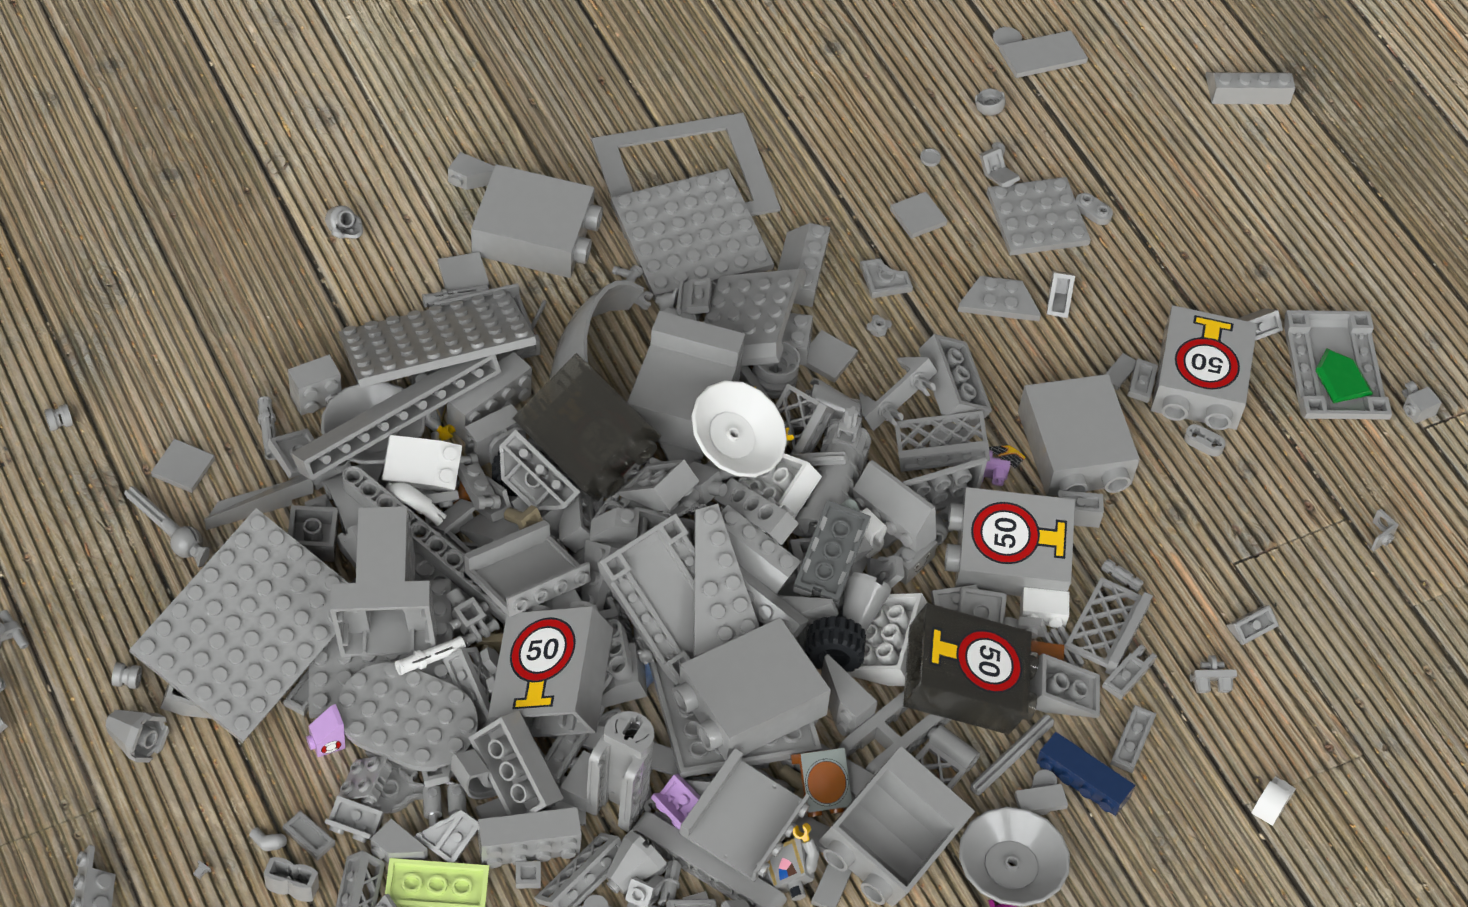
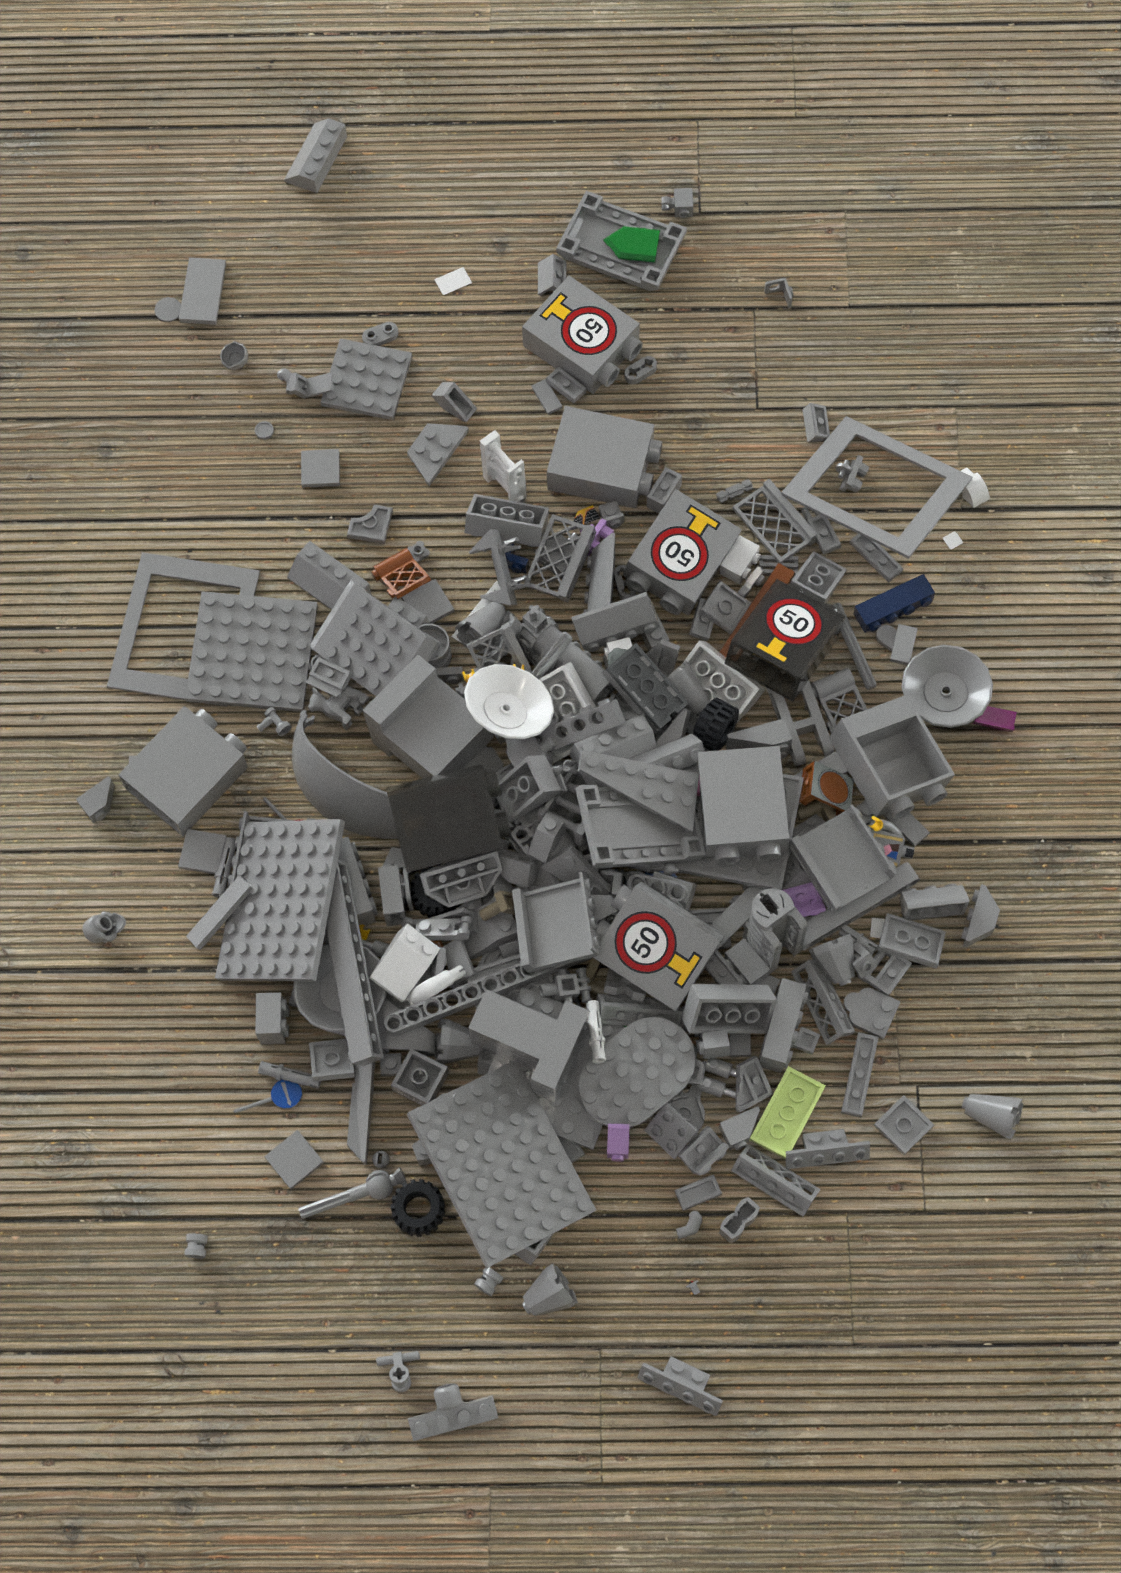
camera: 55 degrees left, 15 degrees up
none -> light grey tile [186,875,252,950]
none -> blue piece [233,1080,302,1113]
none -> dark orange piece [371,548,431,599]
none -> light grey hinge [372,1151,390,1169]
none -> black tyre [391,1179,445,1237]
none -> white sticker [435,267,472,295]
none -> white fence [480,430,527,503]
none -> dark blue bracket [505,544,529,574]
none -> light grey bracket [598,501,624,528]
none -> light grey door [781,416,973,559]
none -> white sticker [943,531,963,549]

